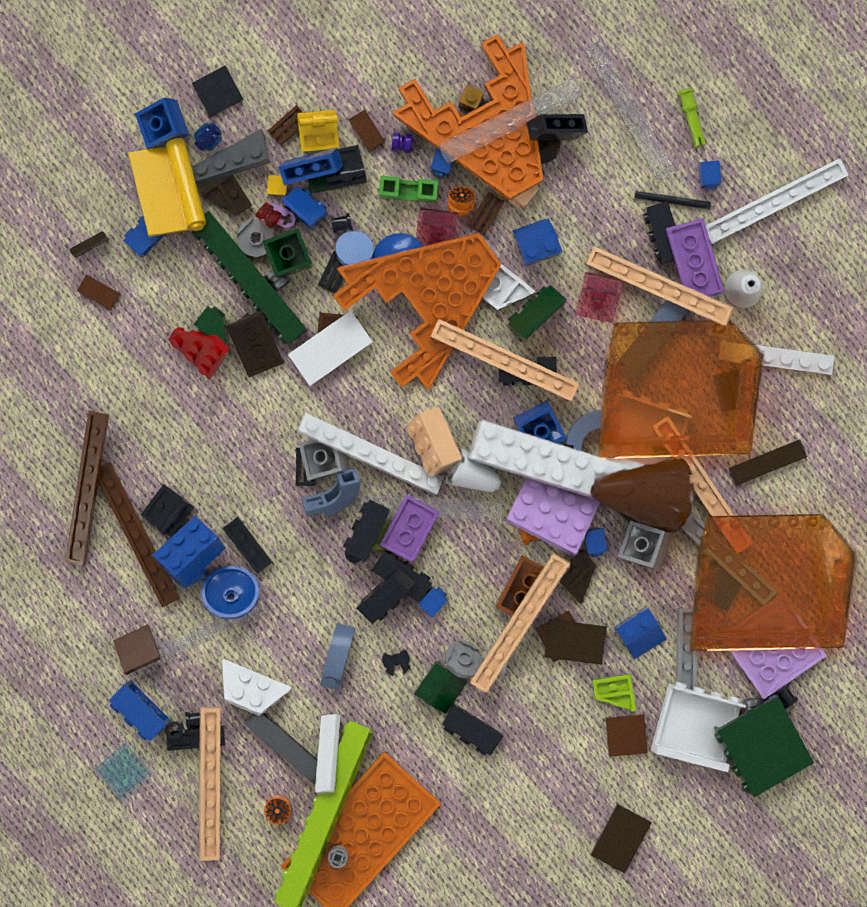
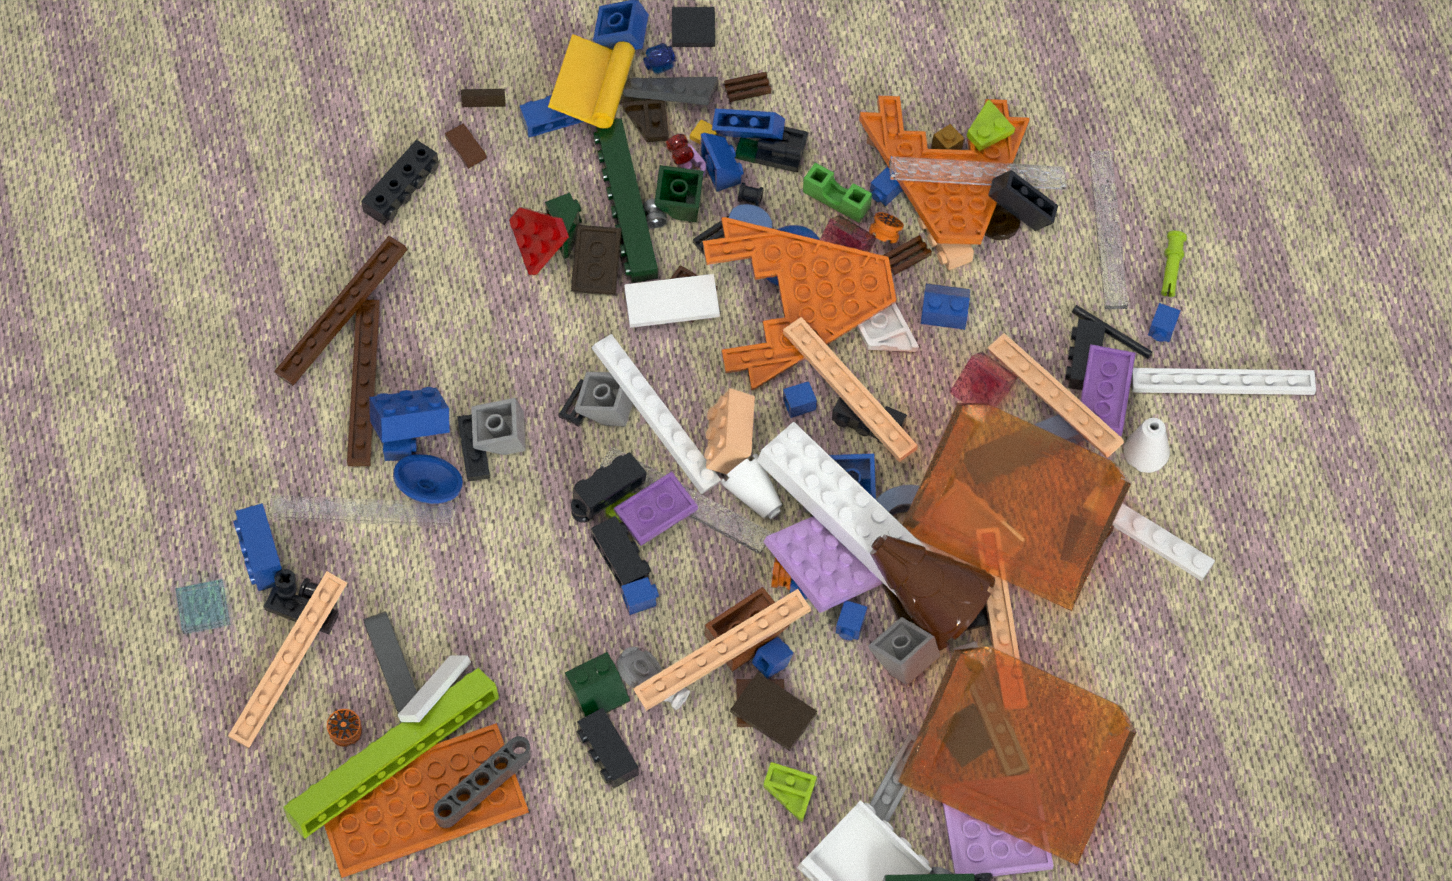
camera: 25 degrees right, 25 degrees down
reddish brown tile [113,624,161,675] -> none
black plate [141,484,195,537] -> none
white wing [222,659,291,716] -> none
light grey plate [237,219,275,258] -> none
yellow plate [297,110,340,152] -> none
sand blue arch [301,468,360,517] -> none
sand blue arch [320,623,355,691] -> none
light grey wheel [328,845,348,868] -> none
reddish brown tile [349,109,385,153] -> none
black brick [356,567,415,624] -> none
black piece [382,649,410,676] -> none
dark purple wheel [391,132,412,154] -> none
dark green slope [507,285,567,342] -> none
dark brown wing [559,551,596,604] -> none
reddish brown tile [605,714,648,757] -> none
blue slope [614,607,666,660] -> none
dark brown tile [728,439,807,486] -> none
none -> black brick [361,139,439,225]
none -> dark grey beam [433,736,531,828]
none -> light grey slope [471,398,526,455]
none -> blue brick [752,637,794,679]
none -> blue panel [782,382,817,418]
none -> lime wing [966,100,1015,151]

